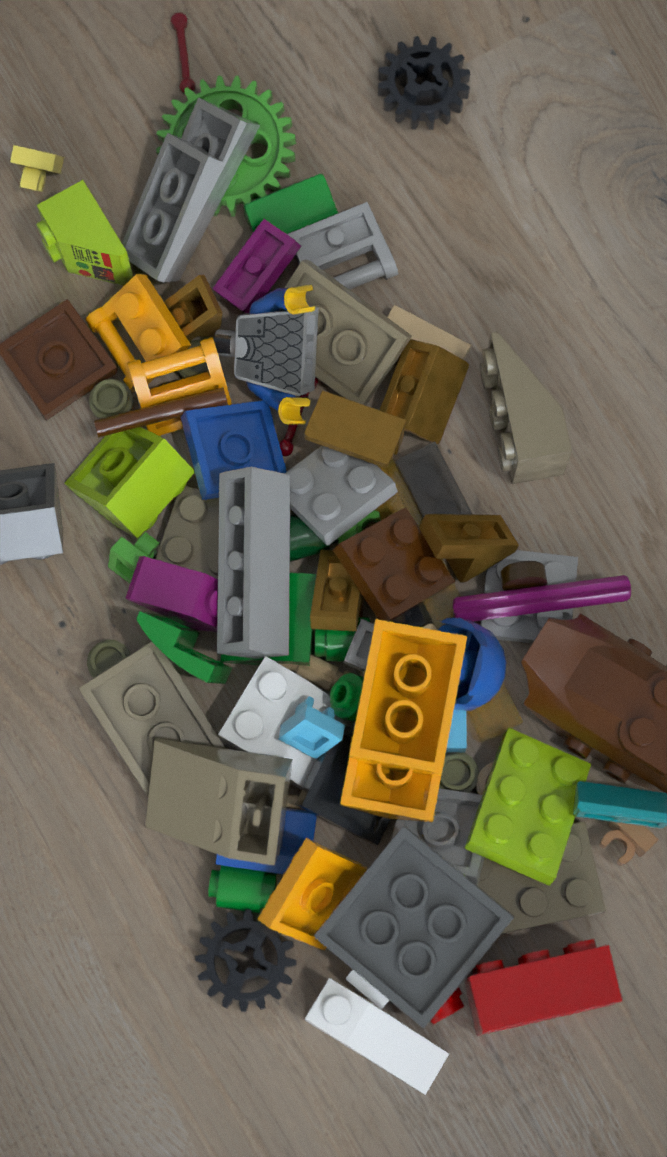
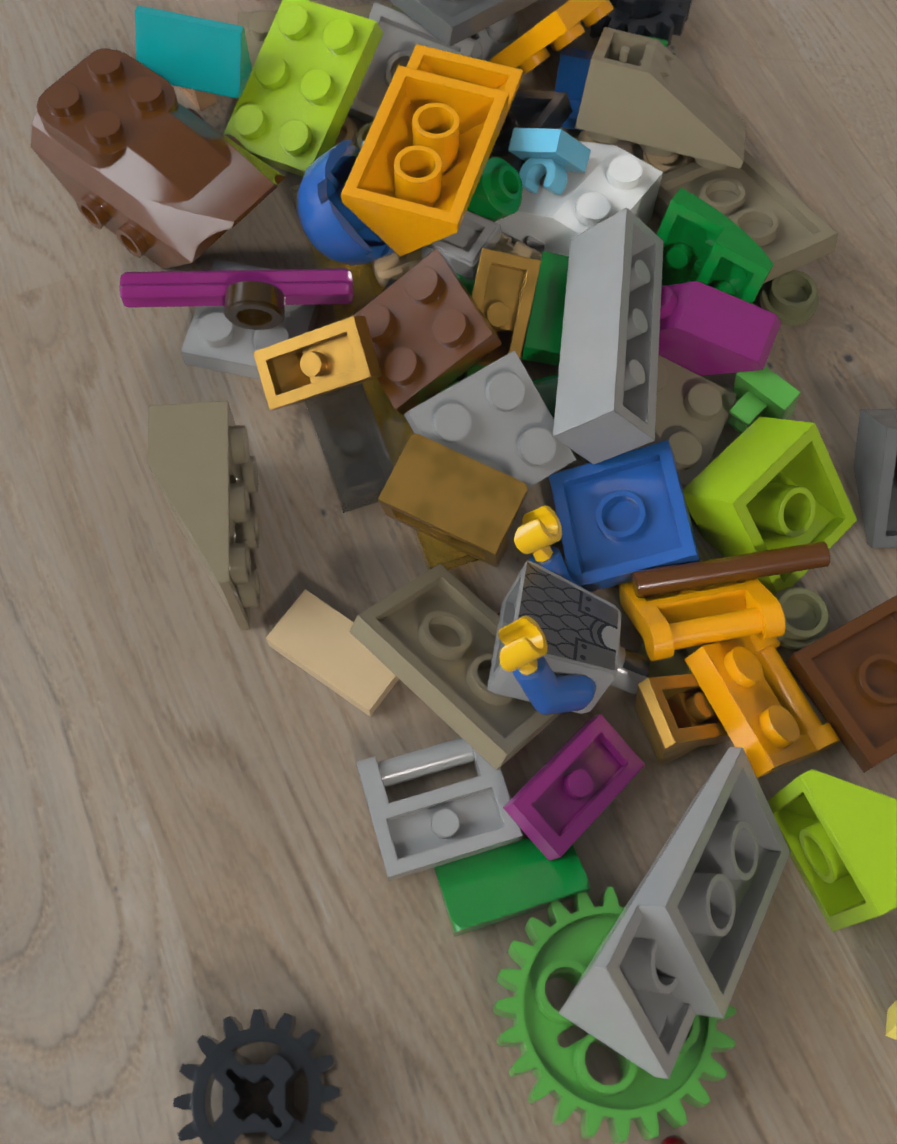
camera: 175 degrees left, 10 degrees down
pearl gold panel [379,339,469,444] -> none

